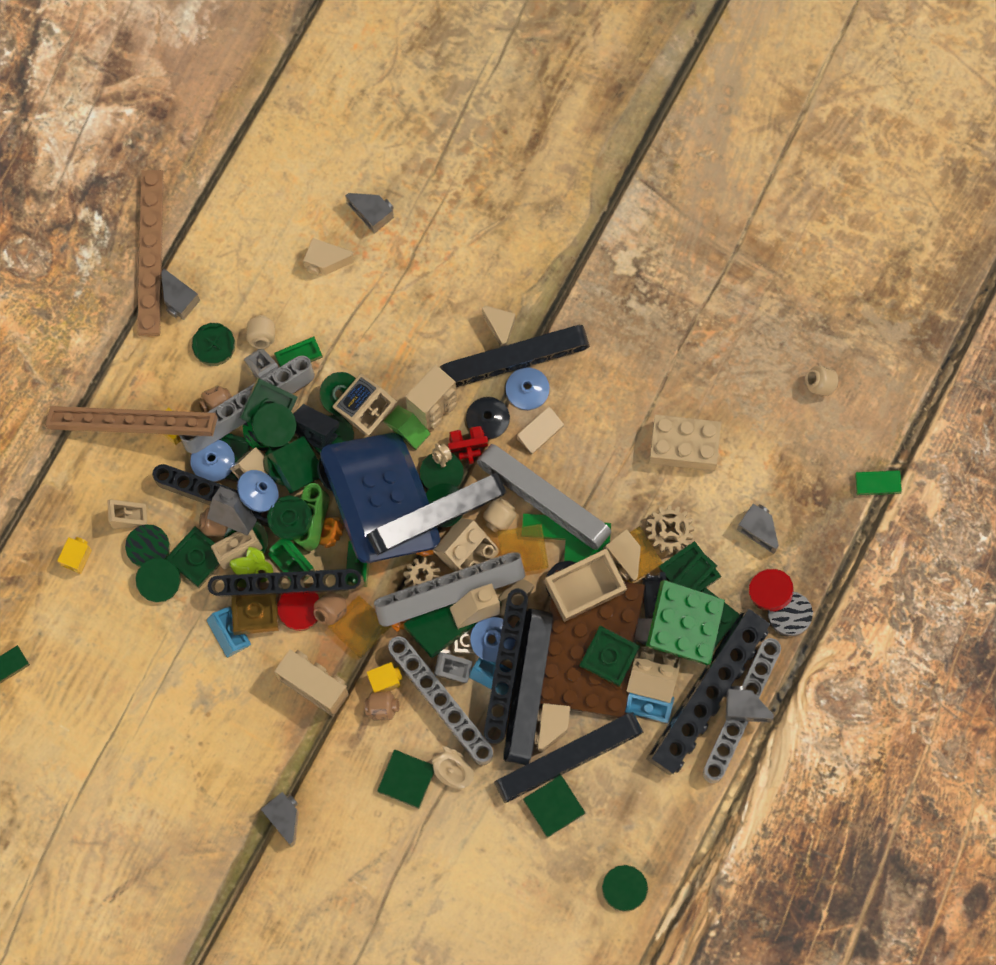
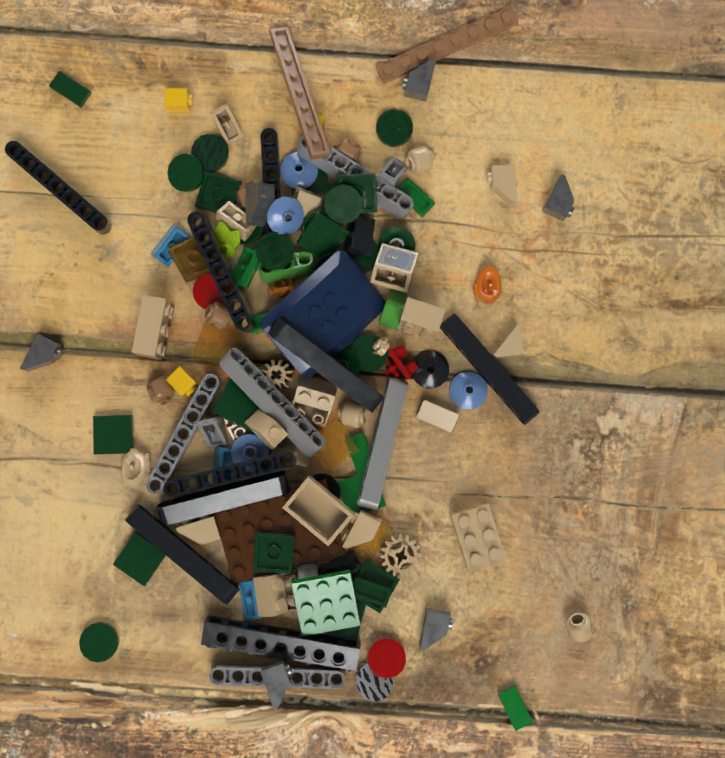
camera: 60 degrees right, 10 degrees up
none -> black beam [5,141,112,235]
none -> orange hat [473,266,502,304]

